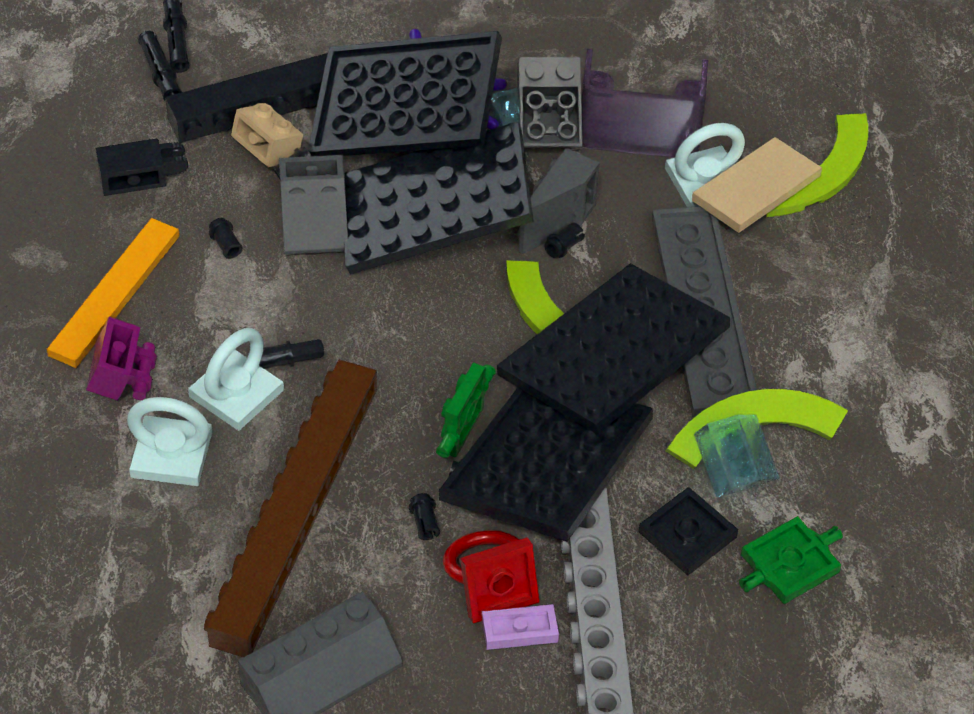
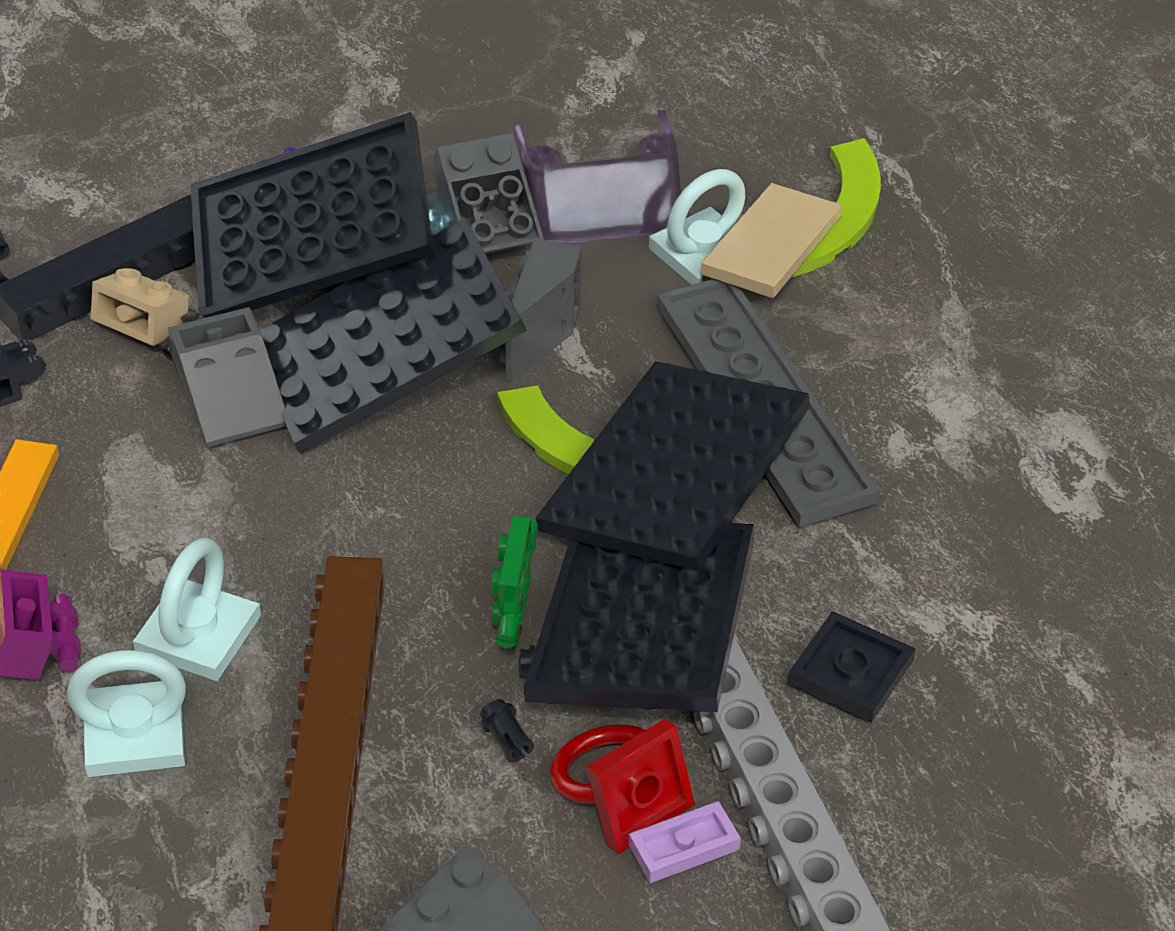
camera: 15 degrees left, 5 degrees down
black pin [209,218,243,259] -> none
black axle [259,339,324,369] -> none
black pin [544,223,585,258] -> none
lime tile [665,389,848,469] -> none
clear light blue slope [694,415,780,498] -> none
green plate [739,516,843,604] -> none

